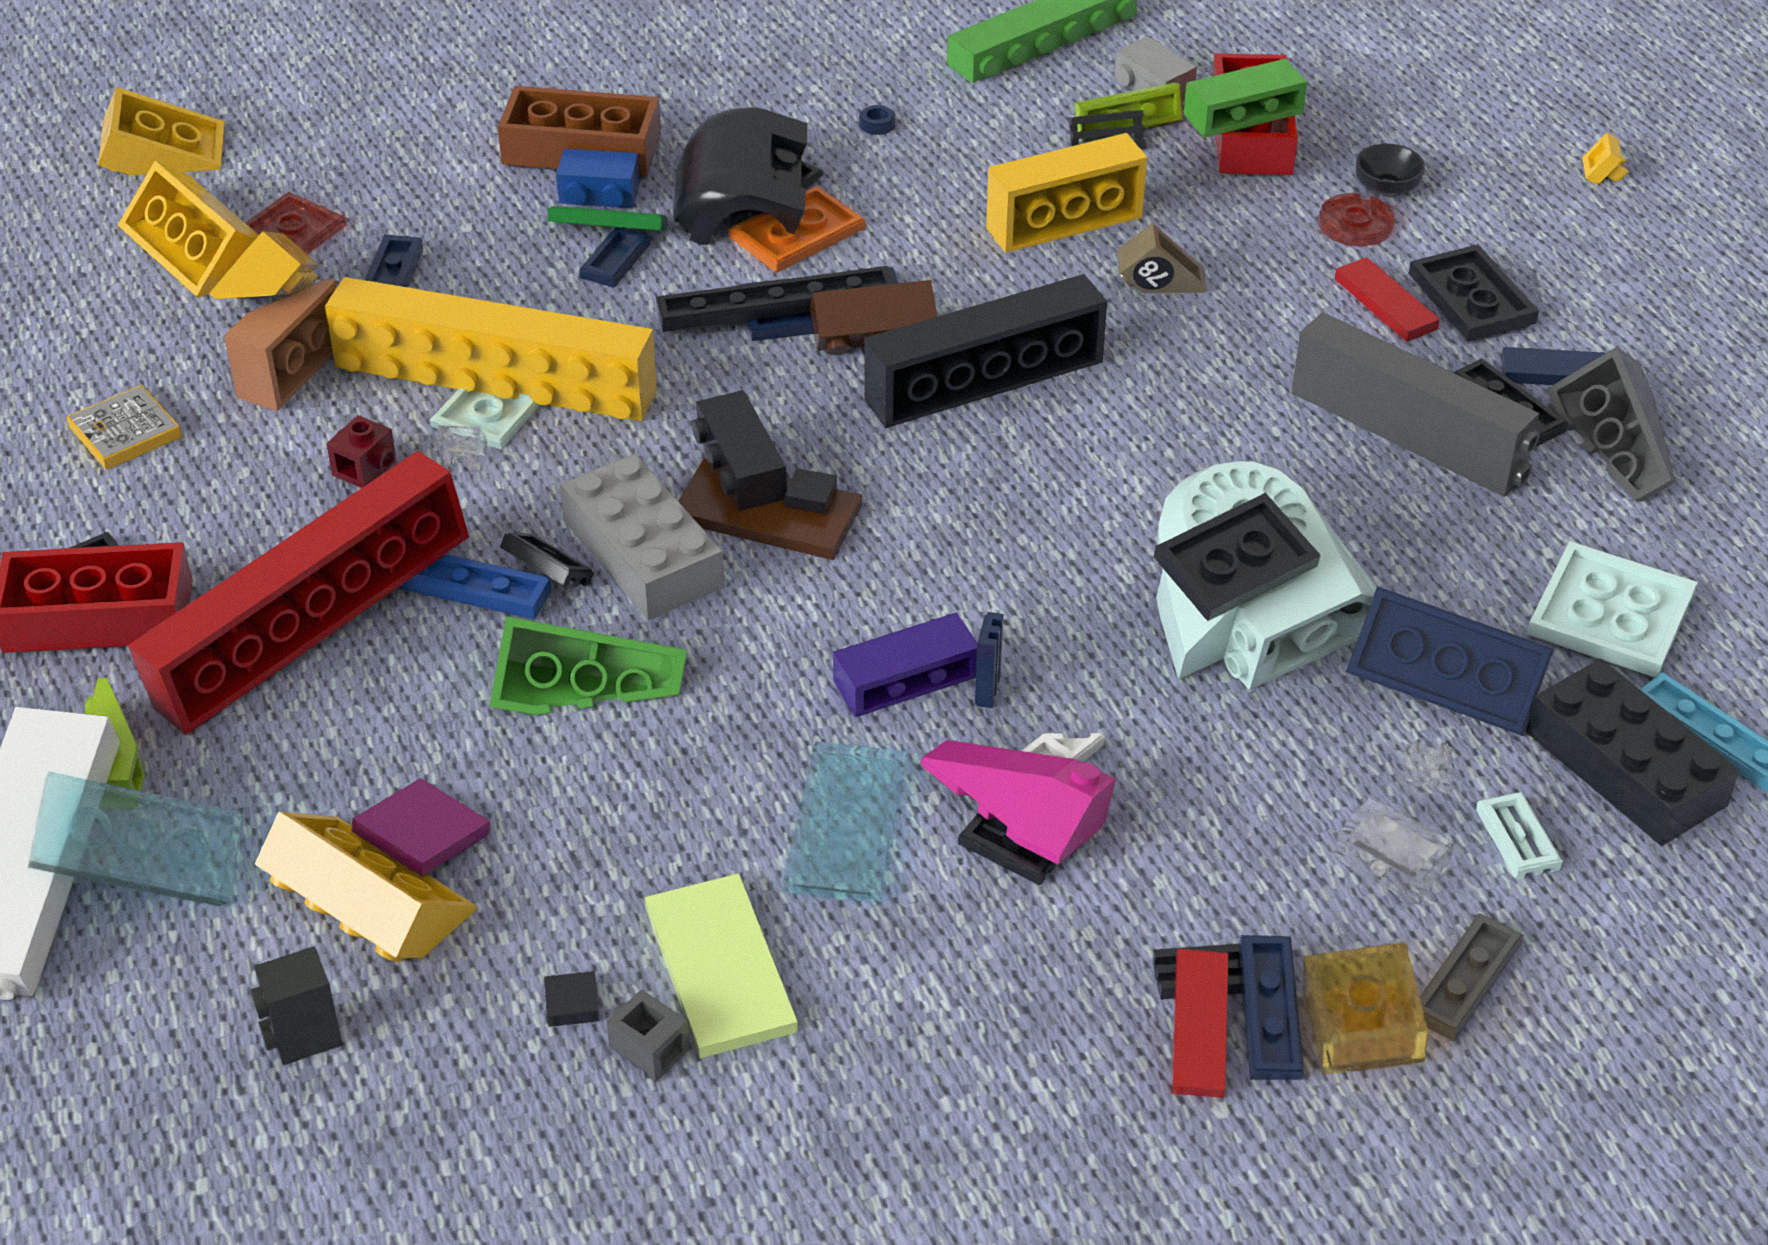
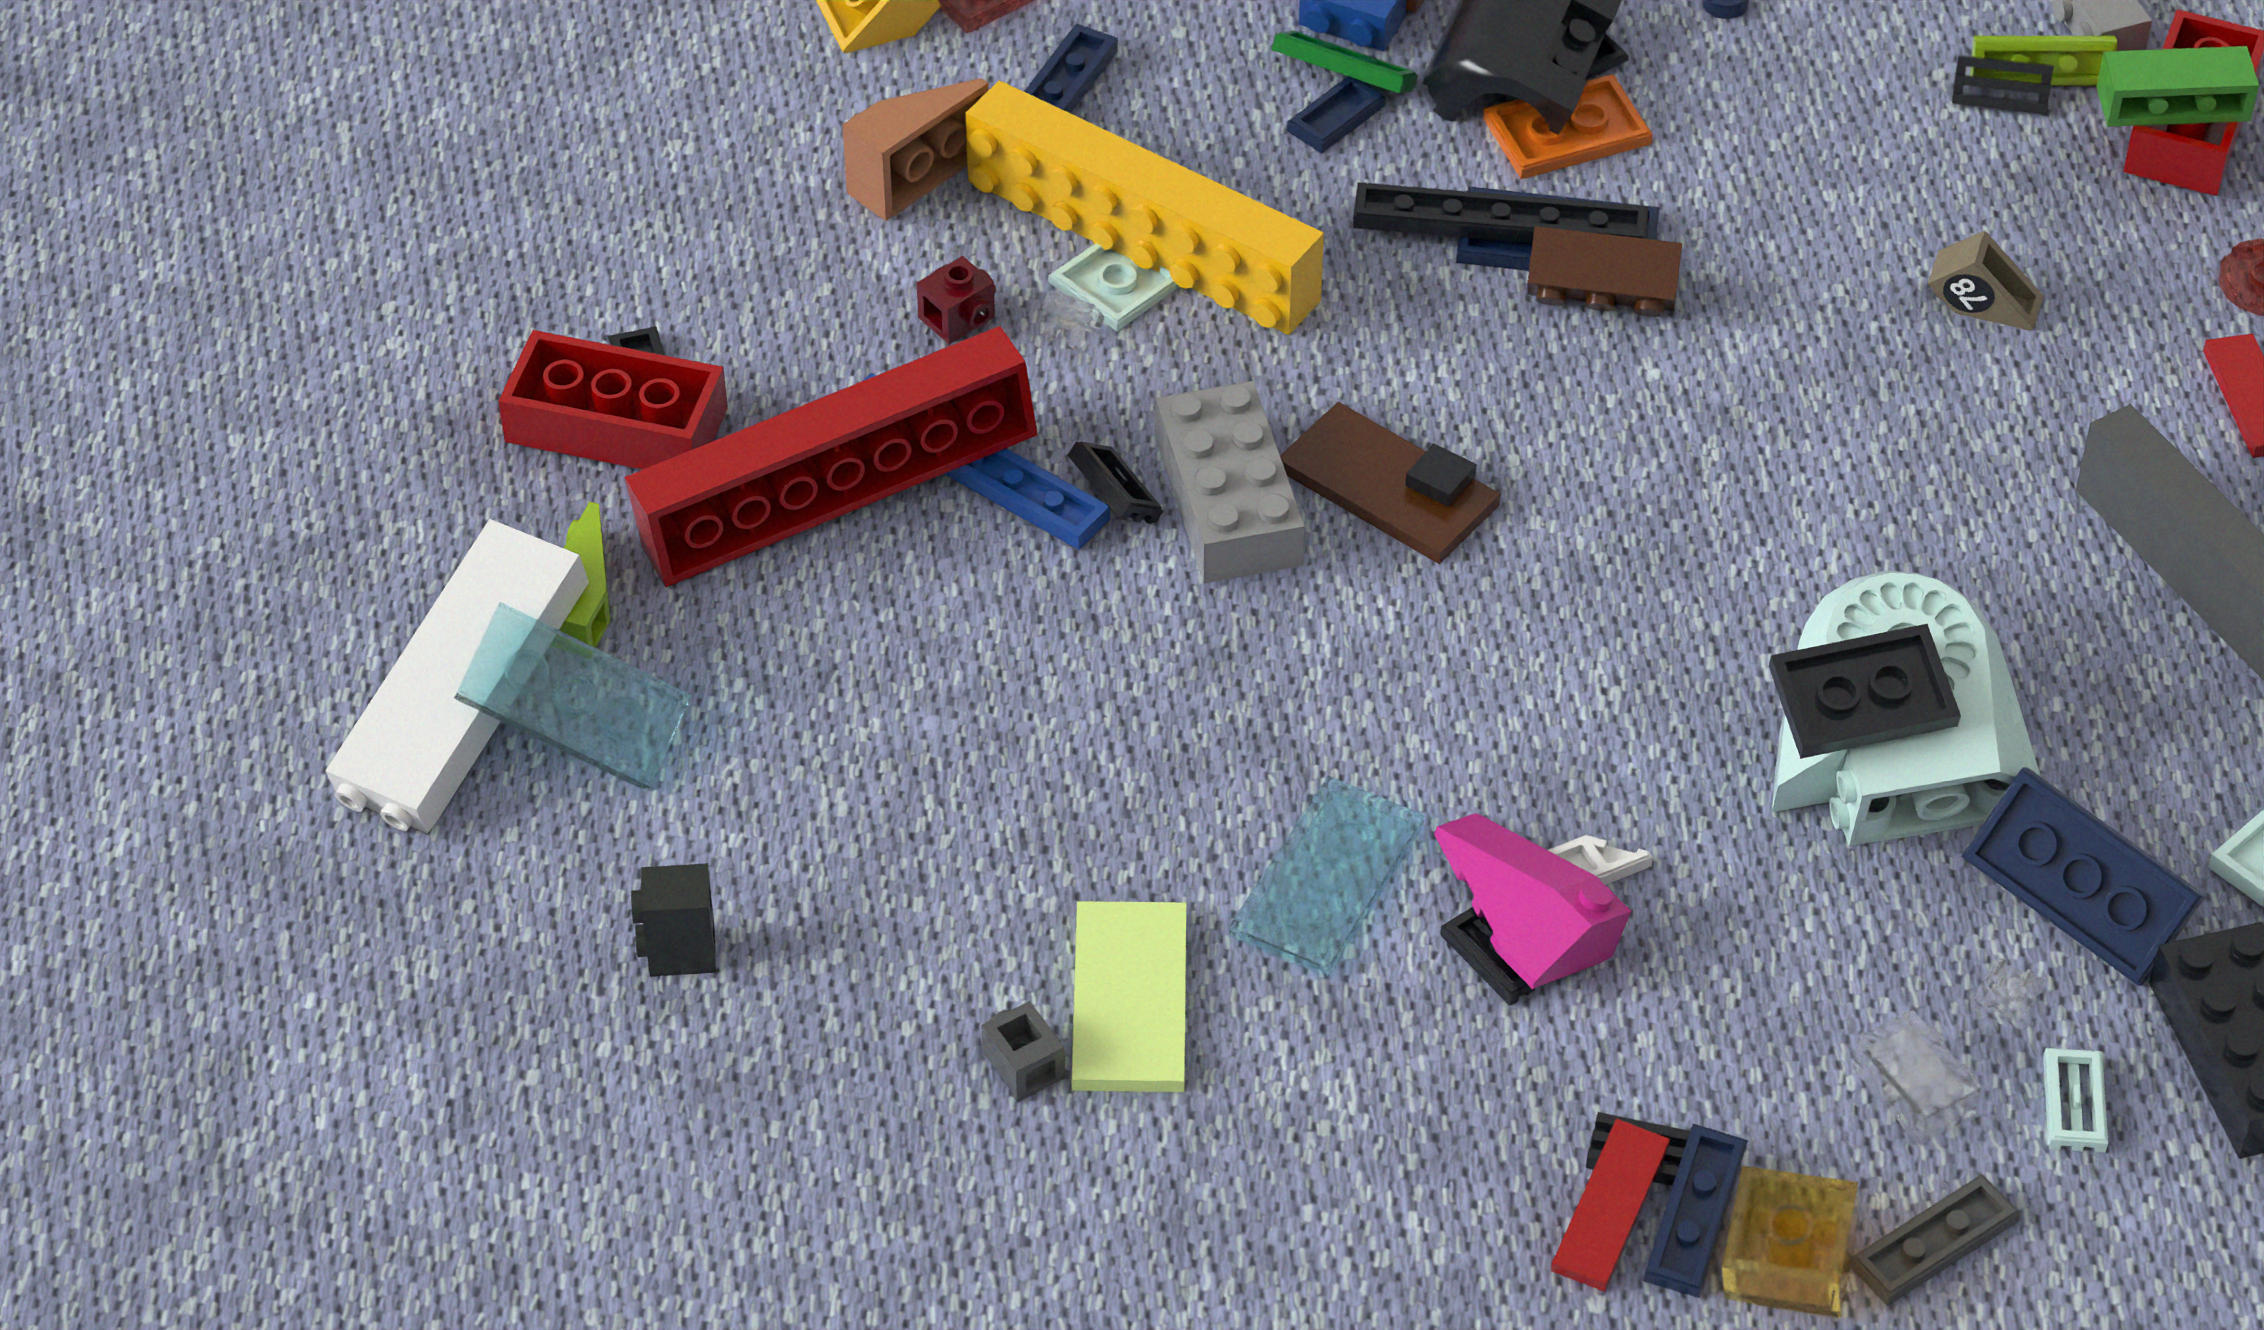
camera: 20 degrees right, 5 degrees up
tile [66,385,182,470] -> none
yellow slope [209,231,319,299] -> none
slope [255,812,477,962] -> none
magenta tile [352,778,490,876] -> none
bright green wedge [489,616,687,715] -> none
black tile [544,971,599,1027] -> none
black brick [692,390,787,511] -> none
dark purple brick [833,612,977,717] -> none
black brick [865,274,1107,428] -> none
dark blue tile [975,612,1004,708] -> none
yellow brick [986,133,1147,253] -> none

